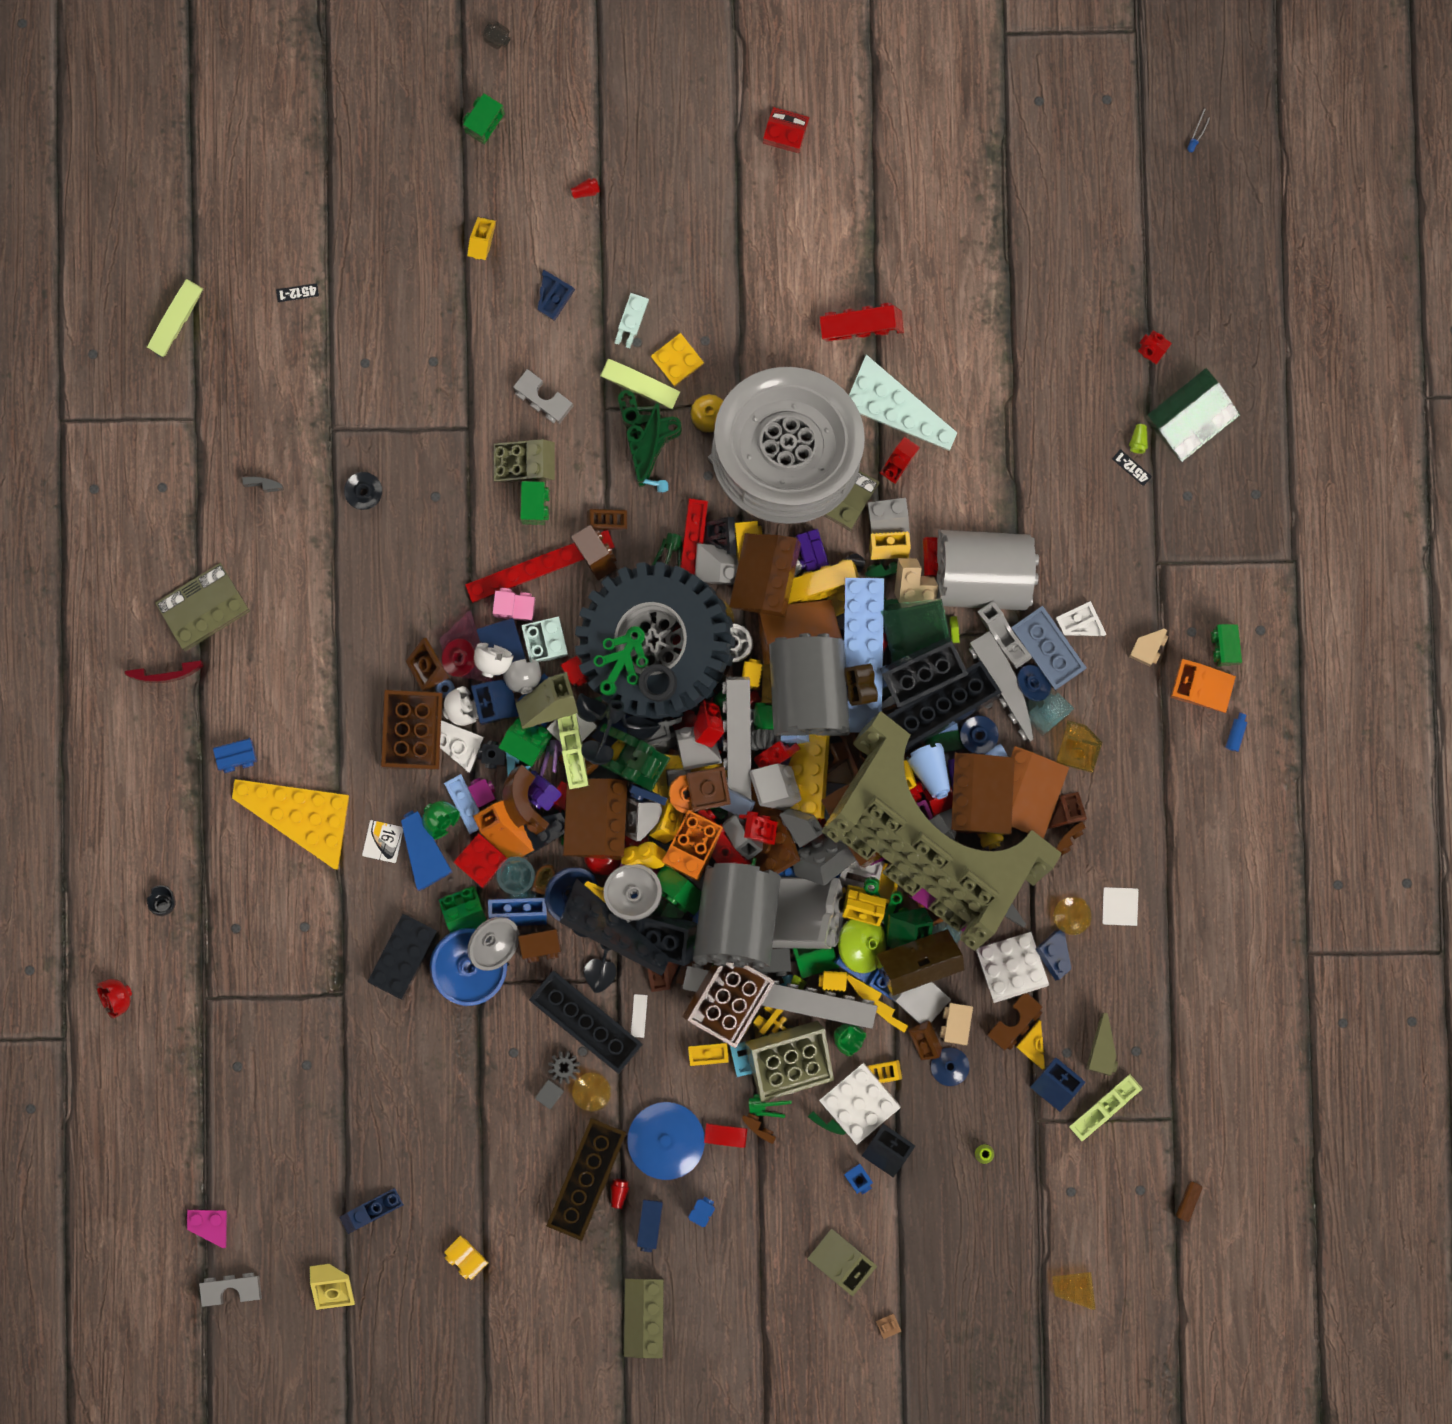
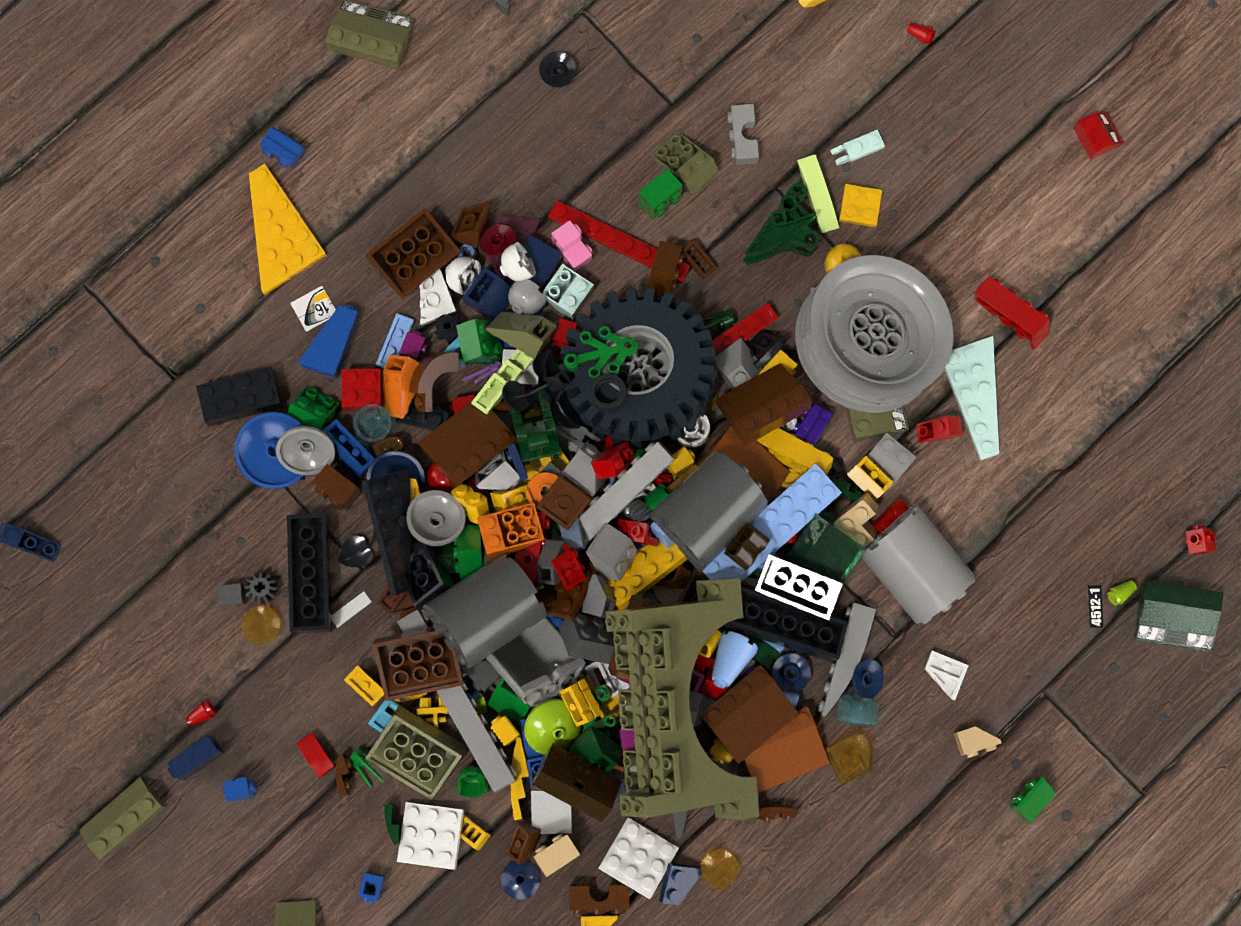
camera: 40 degrees right, 5 degrees down
red cylinder [97,979,132,1018] -> none
dark red slope [125,660,203,683] -> none
black hair [147,885,176,917] -> none
green cylinder [422,801,460,839] -> none
yellow brick [444,1235,489,1280] -> none
dark purple brick [528,771,561,810] -> none
dark blue wing [538,270,575,321] -> none
dark brown brick [546,1118,627,1241] -> none
blue dish [627,1102,705,1180] -> none
medium azure hand [642,479,668,492] -> none
black slope [862,1124,915,1178] -> none
lime tile [949,616,960,643] -> none
light grey arch [978,601,1032,669] -> none
sand blue plate [1011,606,1087,690] -> none
copper slope [1048,792,1087,829] -> none
white sticker [1103,887,1138,926] -> none
orange slope [1170,659,1236,713] -> none
blue cylinder [1225,713,1247,752] -> none

